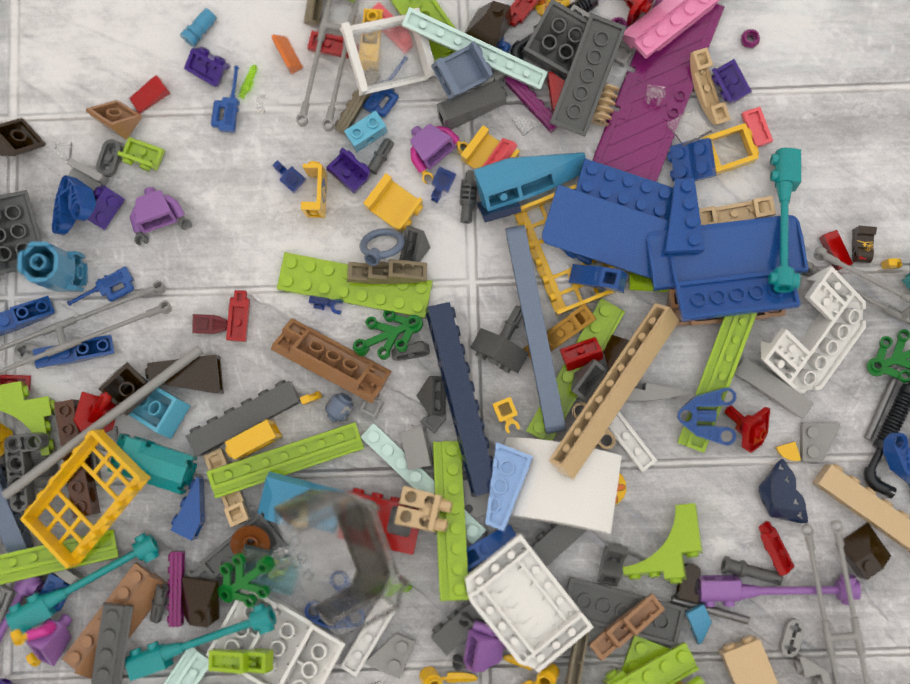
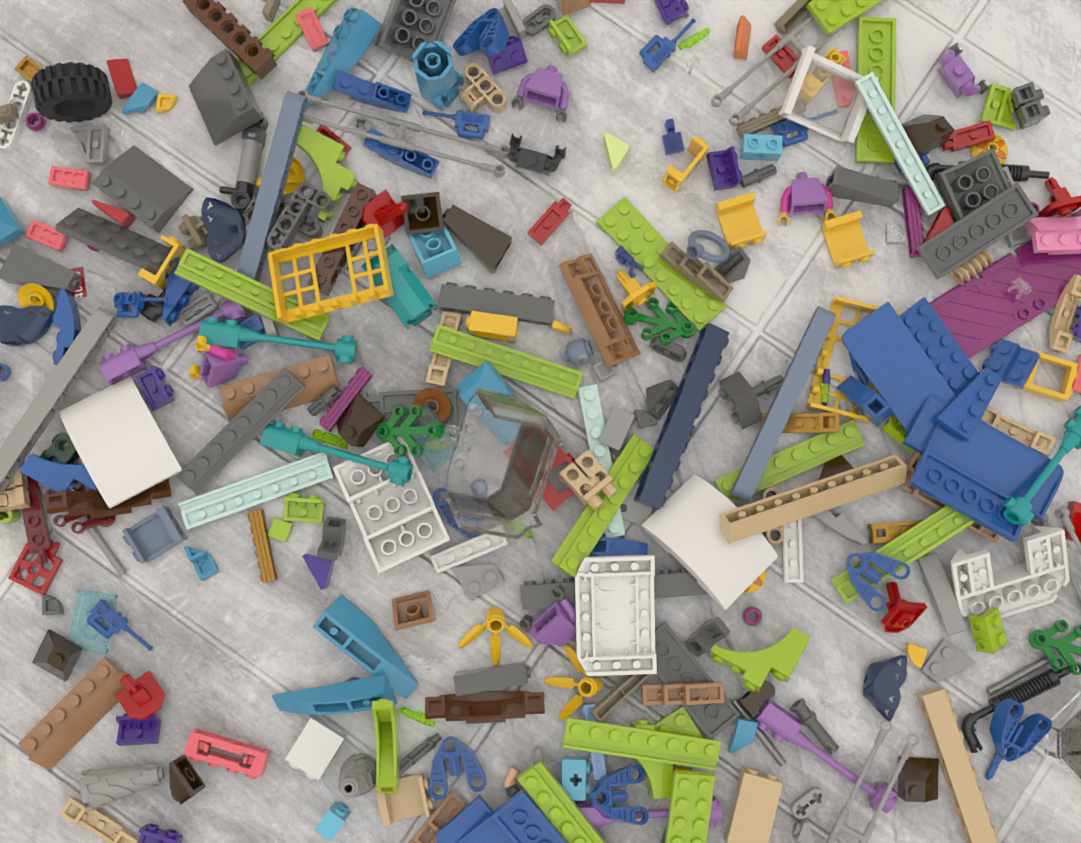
camera: 25 degrees right, 0 degrees up
light grey piece [1,346,203,500] -> none
blue slope [170,476,205,541] -> none
dark red plate [192,314,228,334] -> none
lime slope [209,648,273,674] -> none
sand blue panel [431,41,493,100] -> none
clear blue plate [431,166,457,203] -> none
dark grey hinge [459,170,477,224] -> none
dark azure wedge [473,152,585,212] -> none
dark blue tile [477,202,522,223] -> none
coral plate [483,138,518,166] -> none
light blue wing [485,442,533,532] -> none
yellow brick [492,397,520,434] -> none
red slope [559,337,603,371] -> none
dark grey slope [571,359,609,403] -> none
clear piece [667,109,712,146] -> none
red hinge [759,521,795,576] -> none
none -> clear neon green axle [312,429,349,449]
none -> tan beam [459,63,506,113]
none -> black torso [508,133,566,176]
none -> yellowish green slope [603,132,630,174]
none -> yellow piece [616,270,657,314]
none -> magenta plate [742,606,762,626]
none -> clear neon green piece [820,369,831,406]
none -> pearl gold plate [867,520,922,544]
none -> lime bracket [968,607,1007,654]

